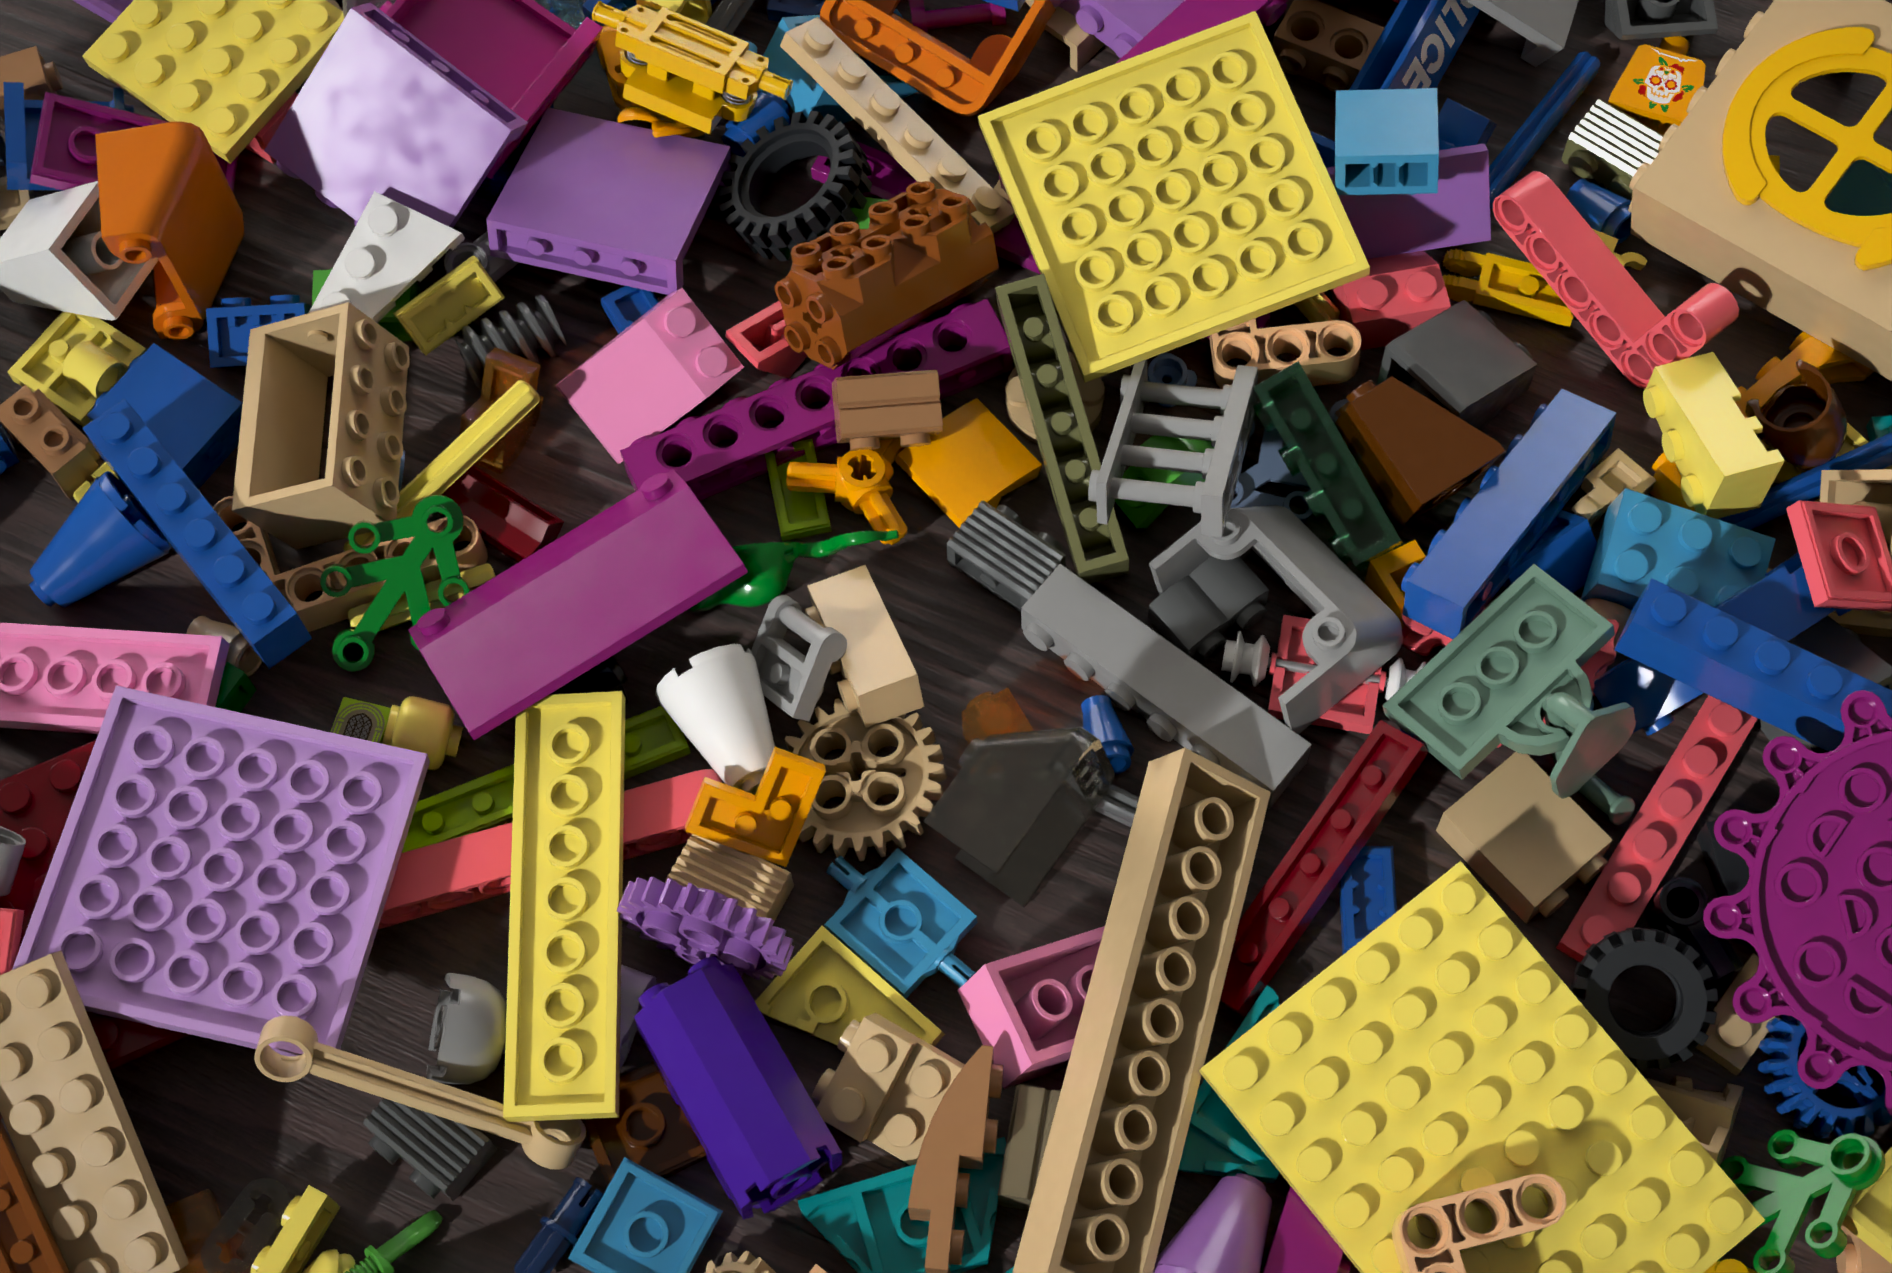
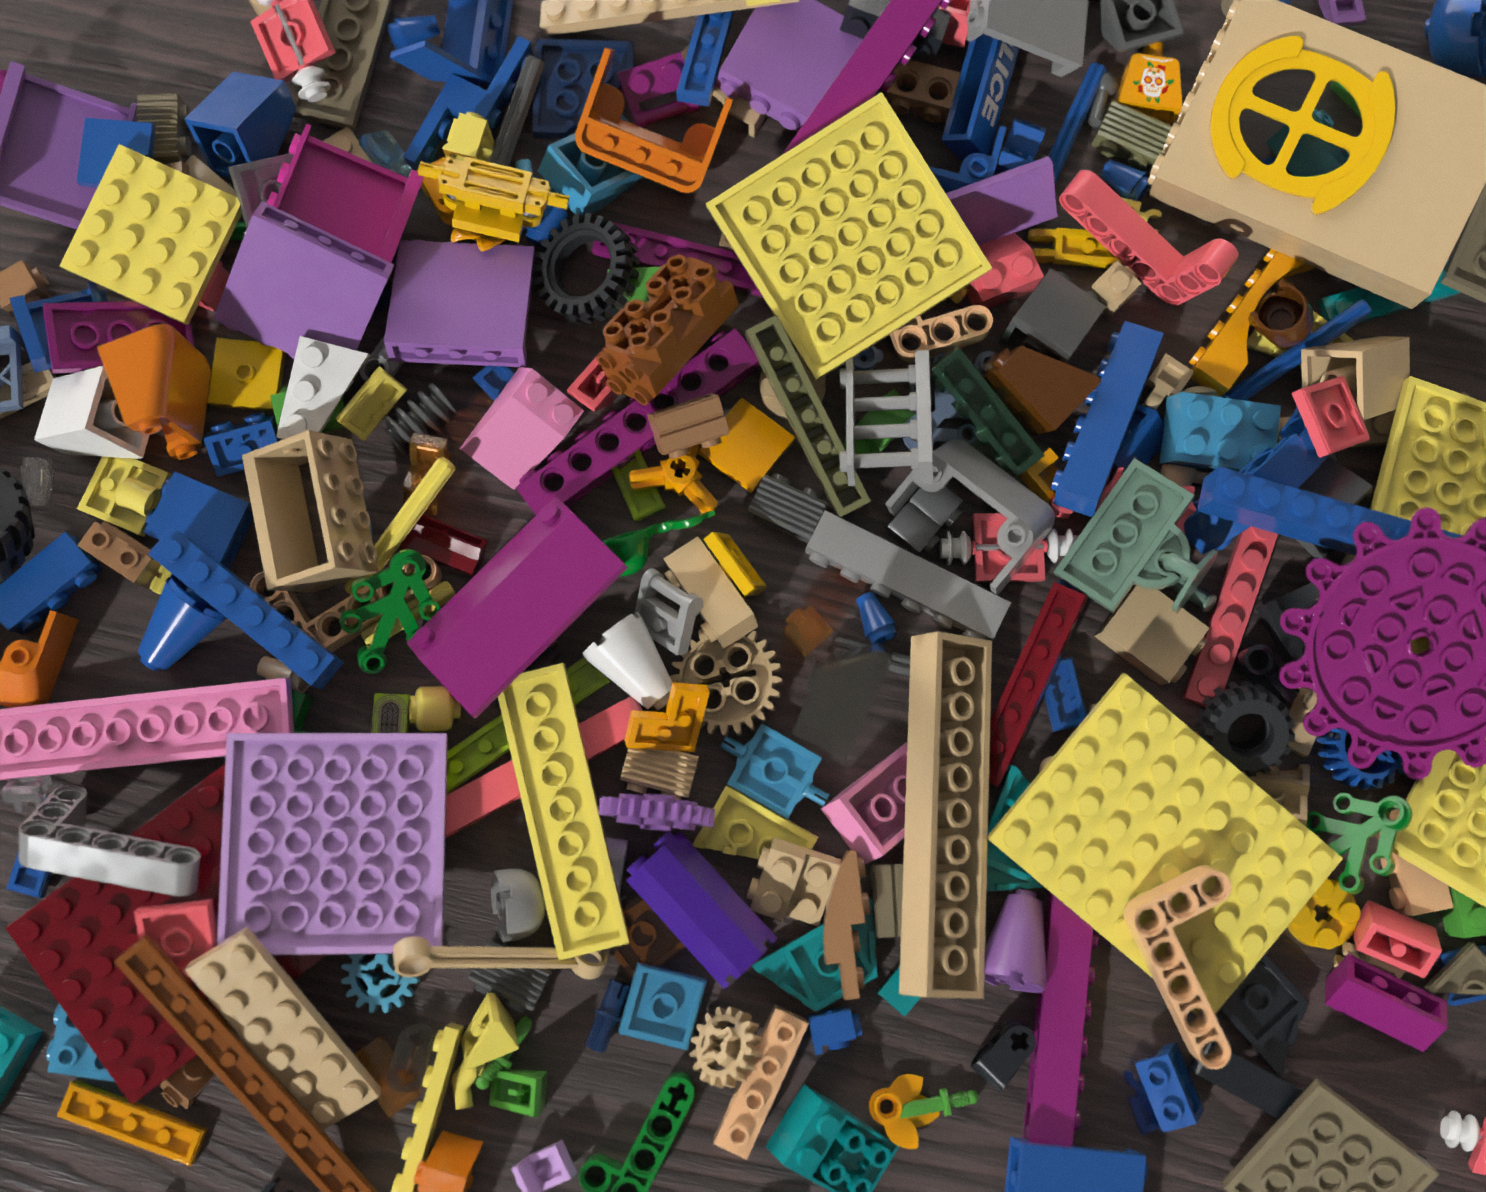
camera: 20 degrees left, 15 degrees up
tan plate [780,17,1015,234] -> none
dark azure brick [1335,88,1439,196] -> none
light yellow wedge [1643,352,1785,519] -> none
none -> yellow plate [207,338,286,412]
none -> medium azure gear [341,953,421,1013]
none -> light yellow slope [461,992,519,1068]
none -> yellow plate [703,532,767,596]
none -> dark grey bar [1088,72,1118,127]
none -> tan brick [1089,261,1142,319]

